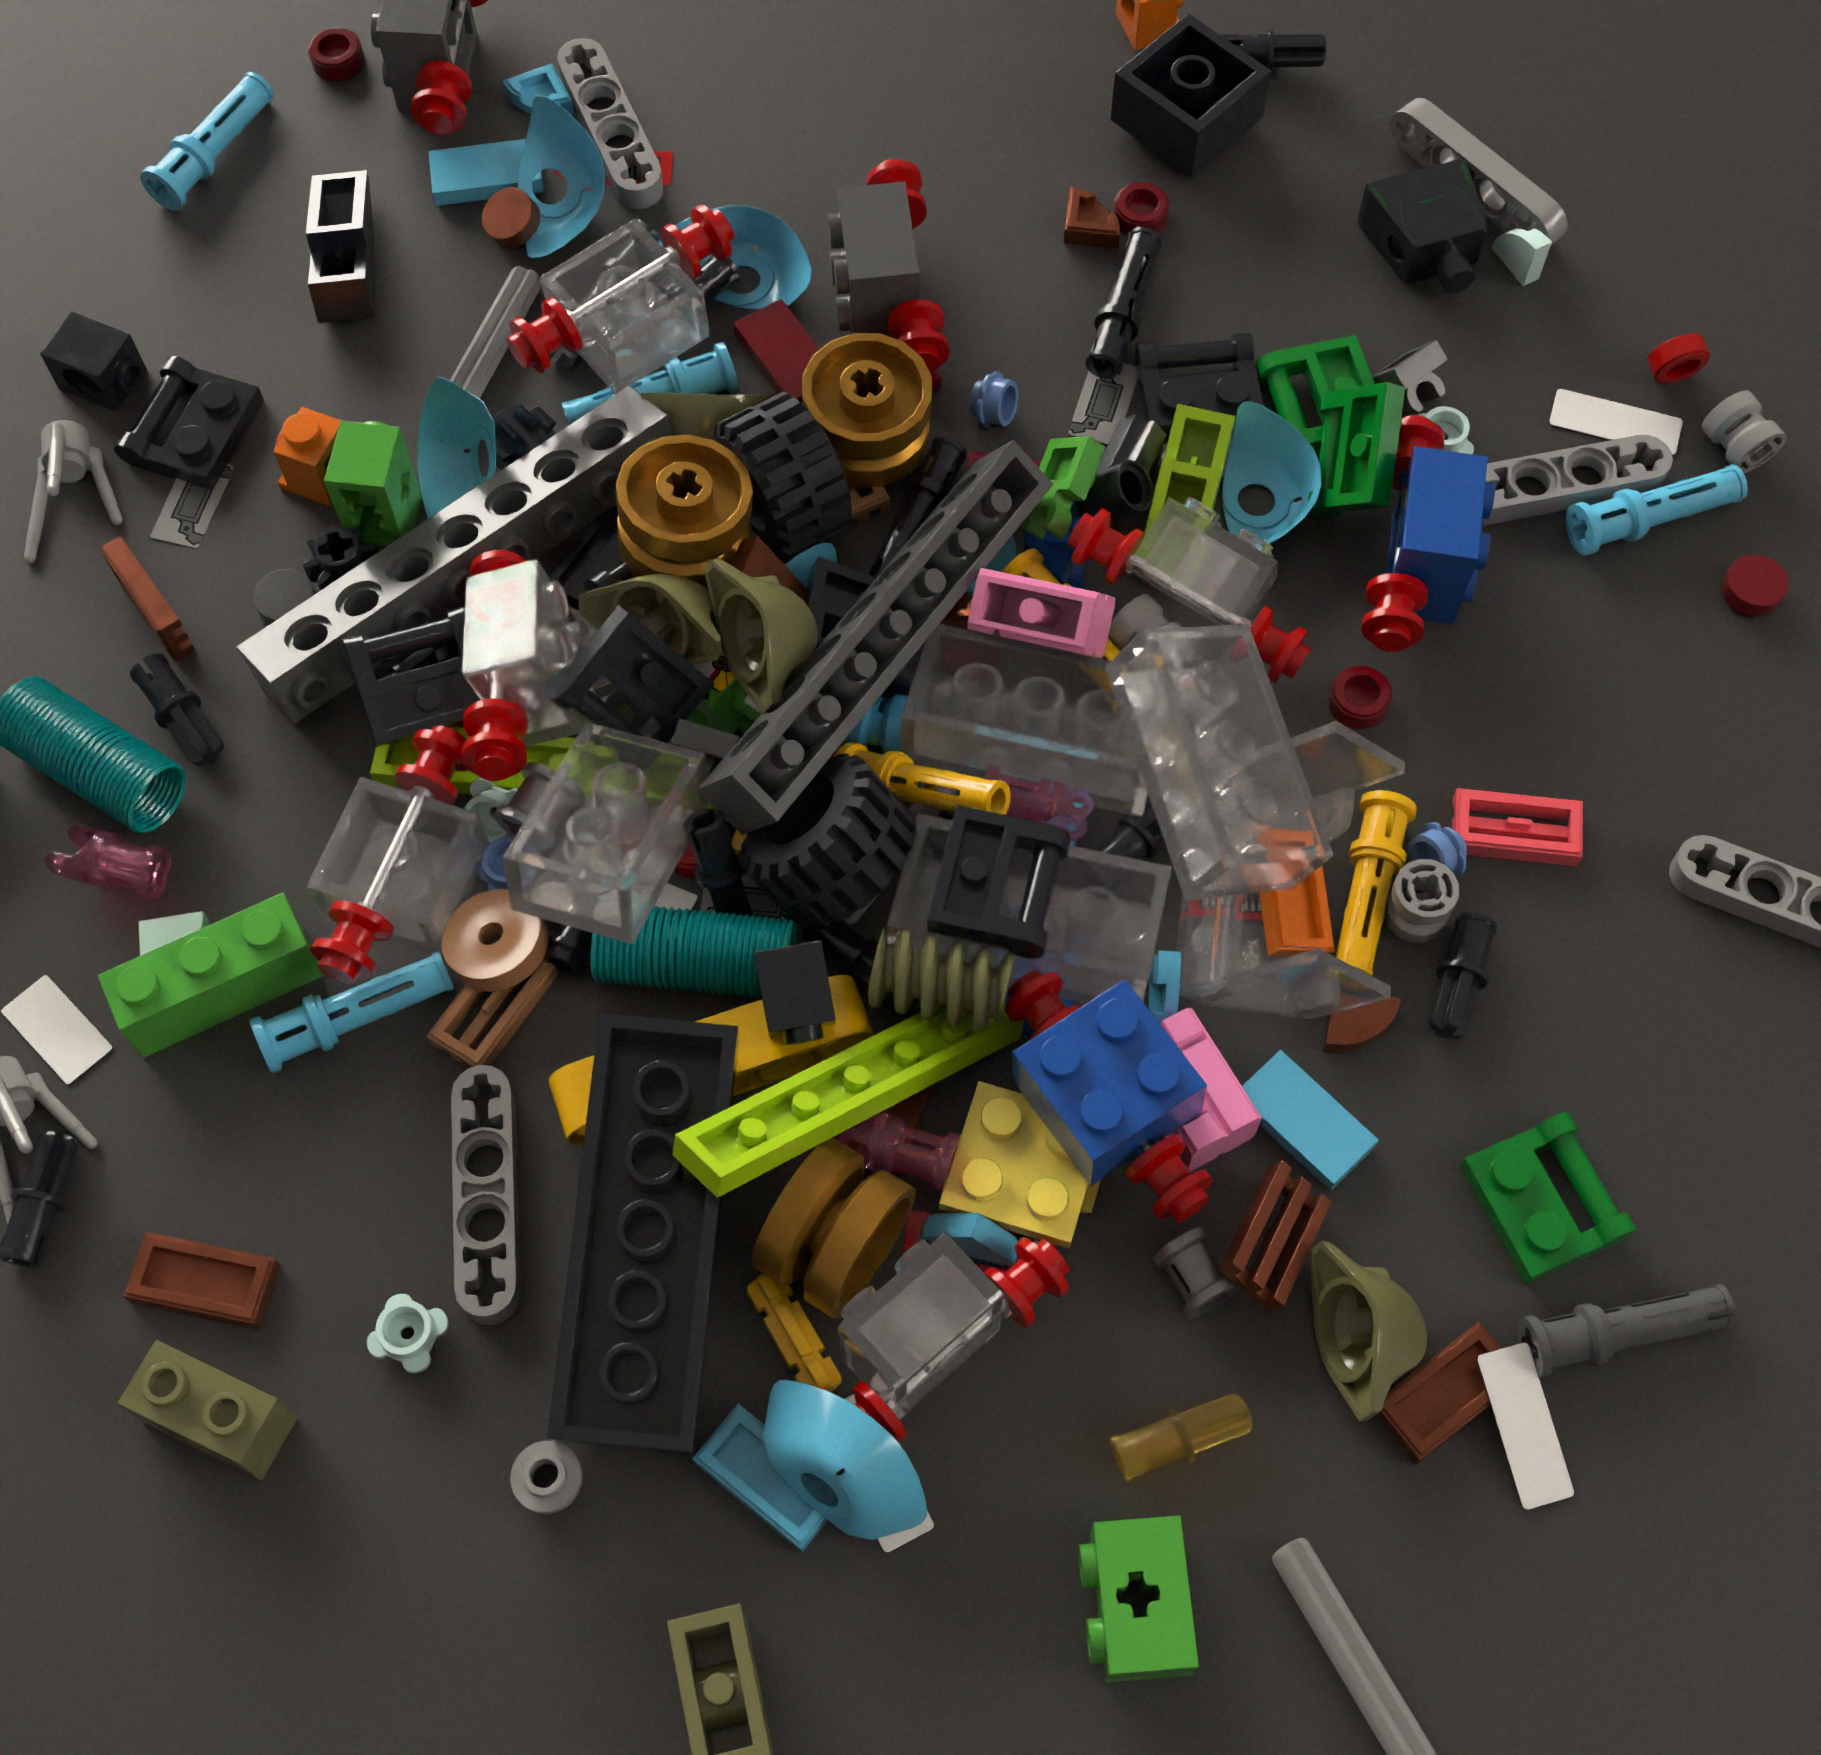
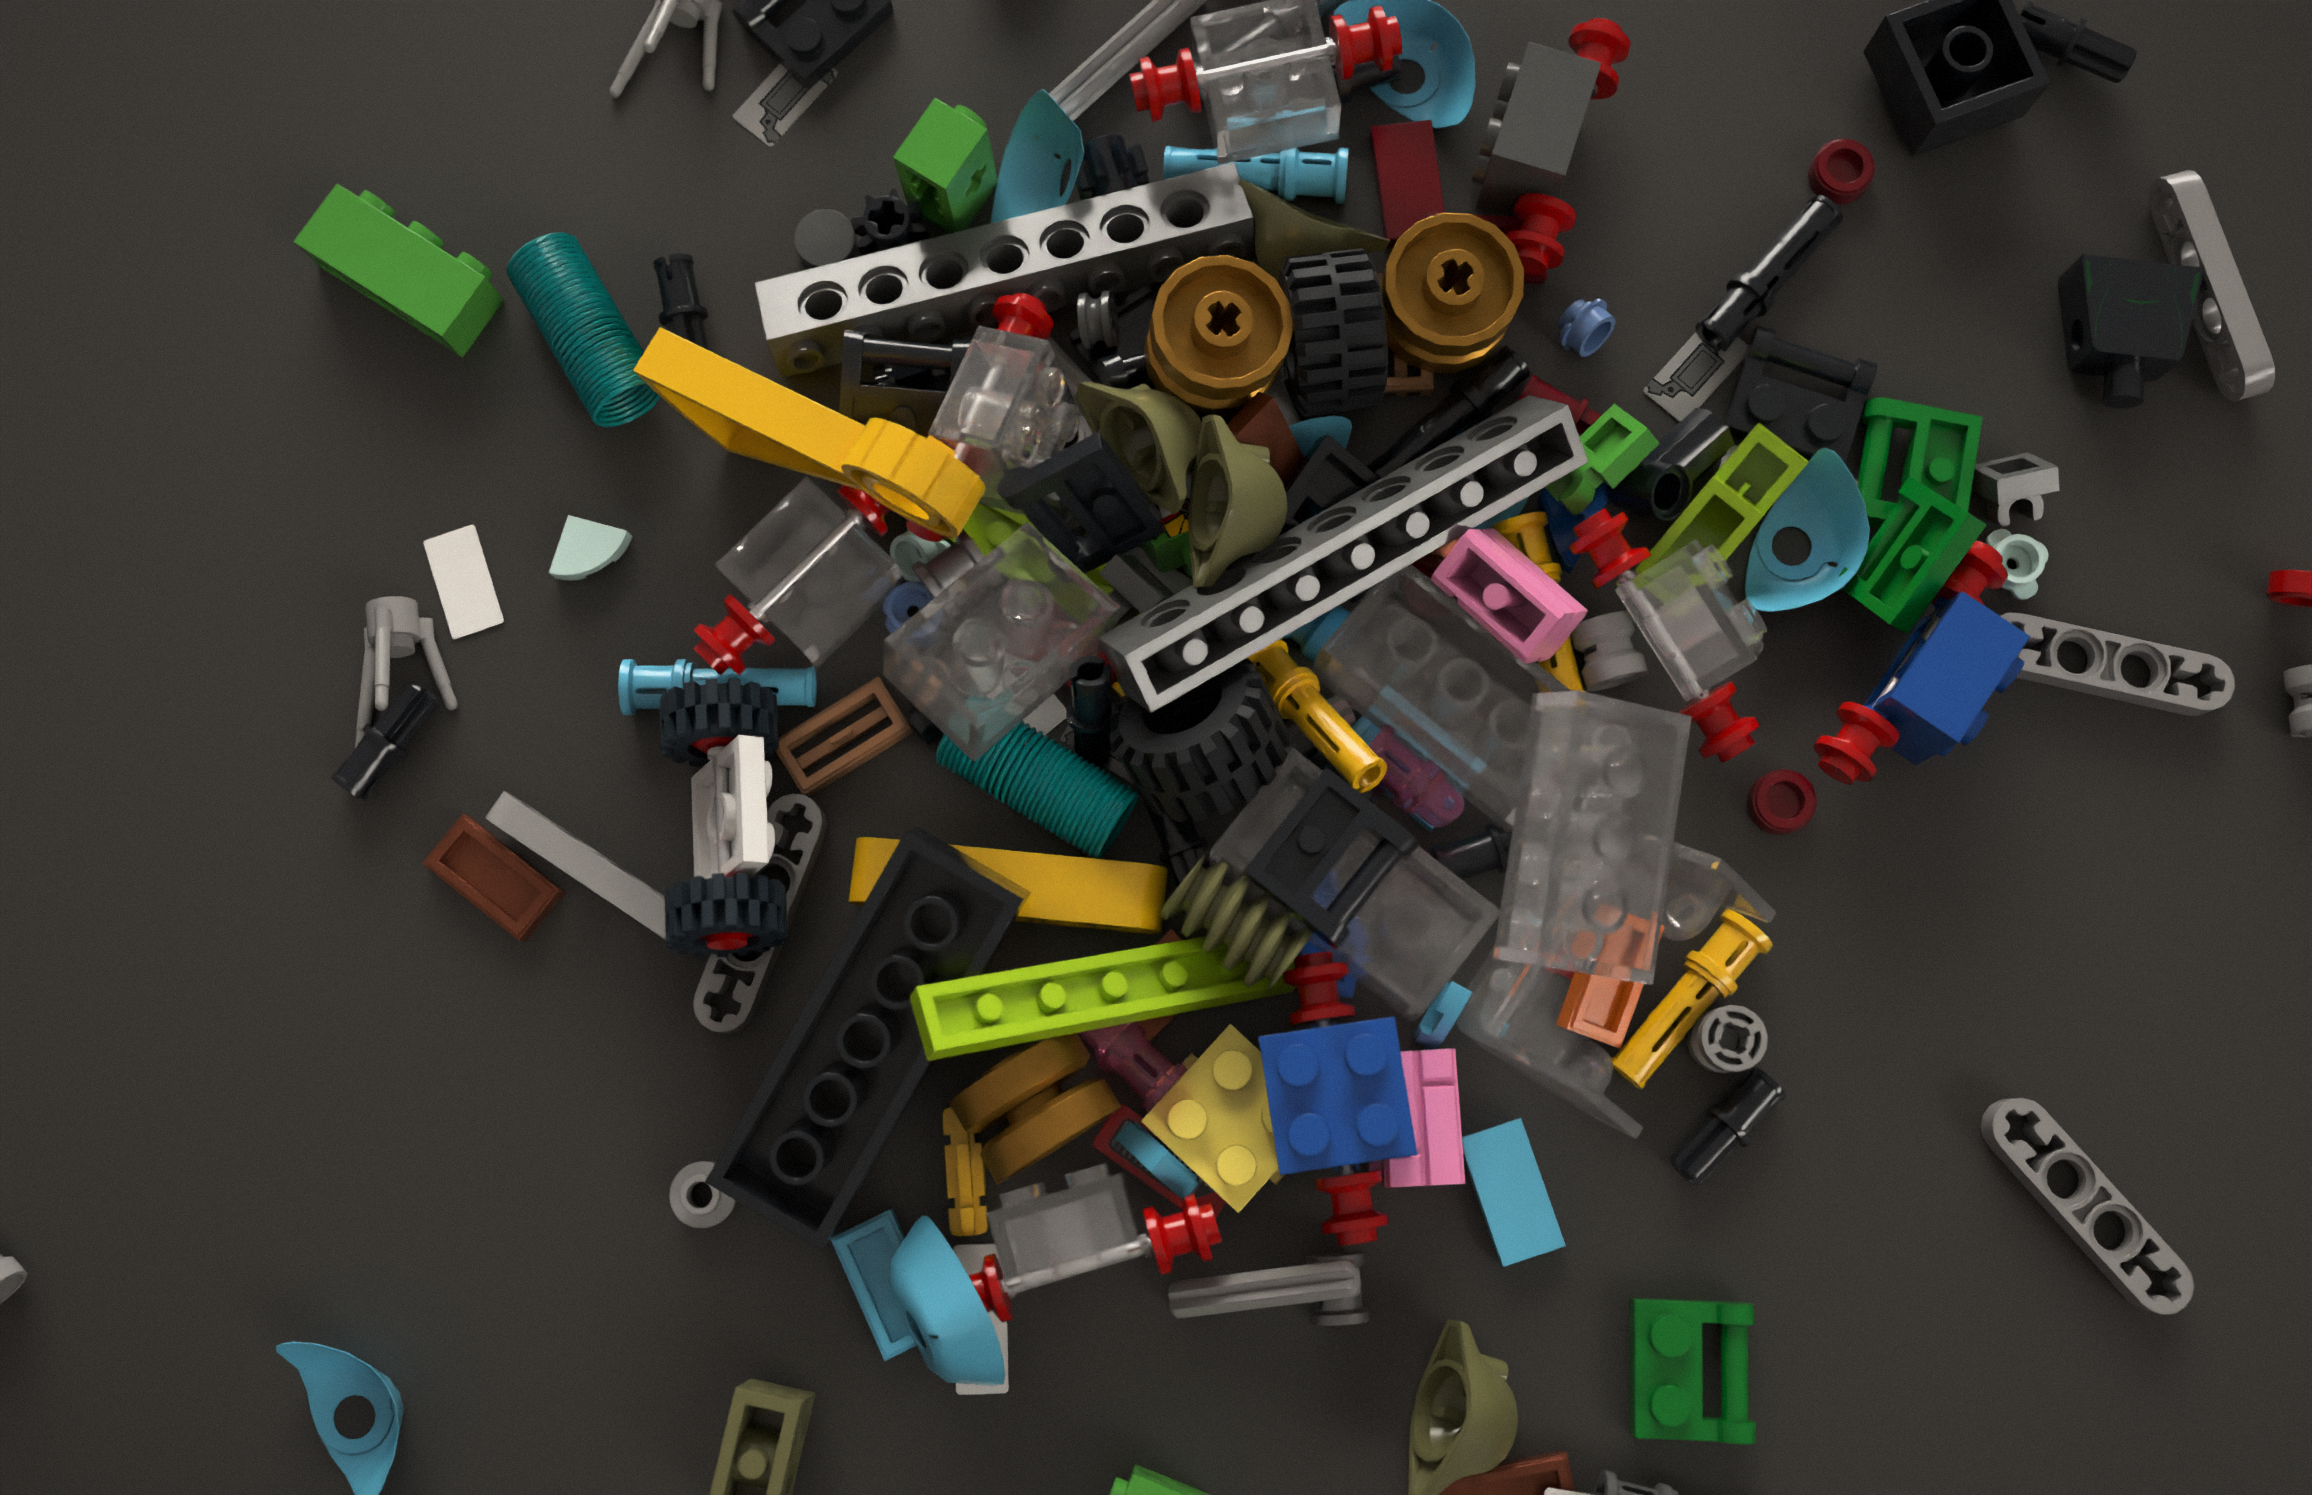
camera: 30 degrees right, 15 degrees up
clear pink piece [45,824,172,900] -> none
bright green brick [97,892,325,1058] -> none
copper tile [102,536,196,661] -> none
olive brick [117,1340,298,1481] -> none
orange brick [273,407,342,507] -> none
light aqua plate [367,1294,449,1373] -> none
medium nougat piece [441,889,549,992] -> none
black brick [754,940,836,1045] -> none
copper tile [1063,187,1120,248] -> none
clear yellow axle [1110,1393,1253,1482] -> none
copper tile [1218,1160,1332,1312] -> none
copper tile [1323,984,1402,1053] -> none
medium blue plate [1407,822,1467,878] -> none
coral tile [1452,788,1583,867] -> none
light aqua tile [1491,228,1552,286] -> none
white sticker [1549,389,1683,455] -> none
medium azure pin [1565,464,1748,556] -> none
dark red tile [1722,555,1789,617] -> none
none -> light grey beam [485,791,666,940]
none -> yellow piece [633,327,986,538]
none -> plate [660,679,788,957]
none -> dark grey bush [1077,290,1118,350]
none -> light grey axle [1168,1259,1361,1319]

